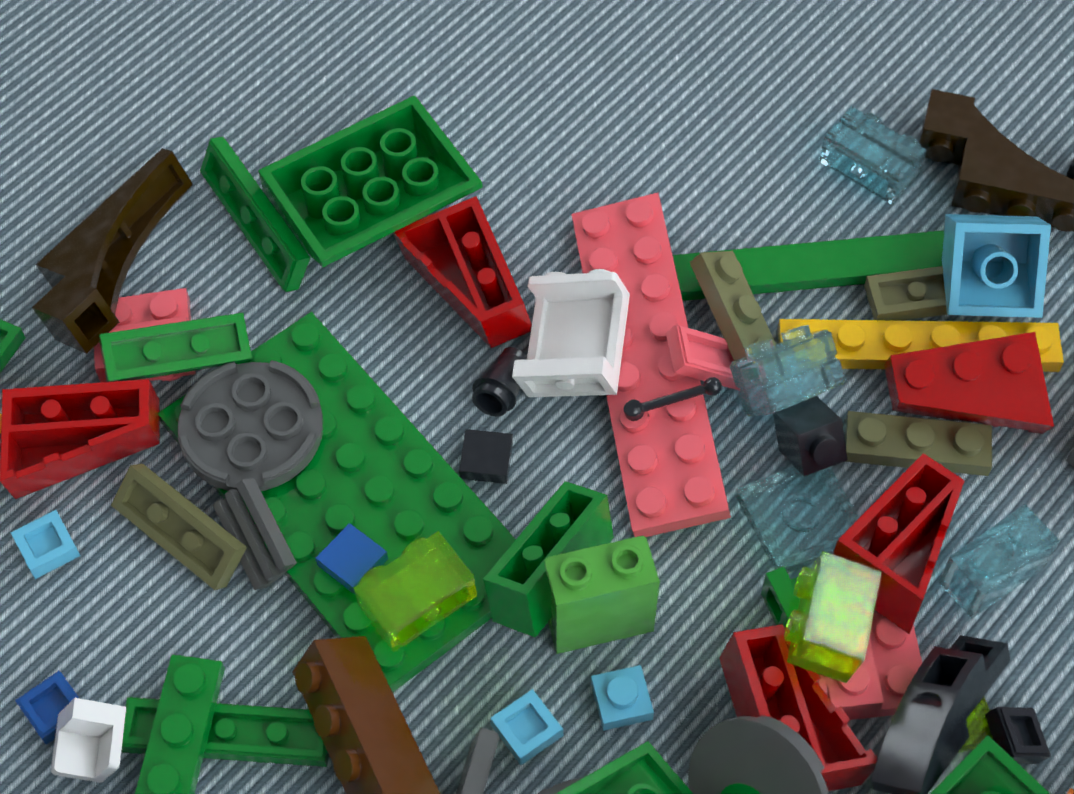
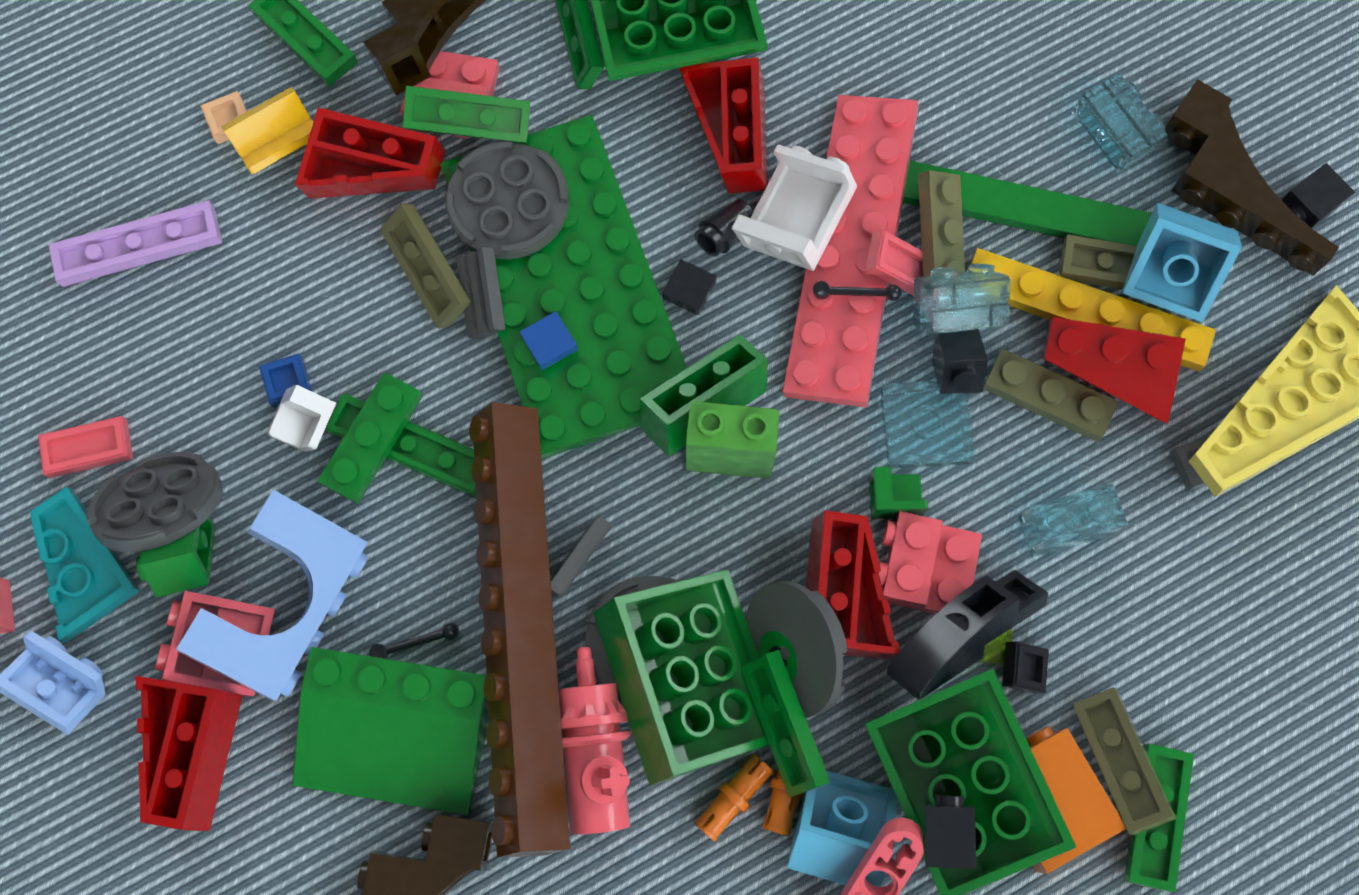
camera: 20 degrees right, 15 degrees up
medium azure plate [11,510,81,579] -> none
clear neon green brick [354,531,477,652] -> none
medium azure plate [490,689,563,765] -> none
medium azure plate [591,665,654,731] -> none
clear neon green brick [784,551,881,683] -> none
red wedge [826,453,965,635] -> none

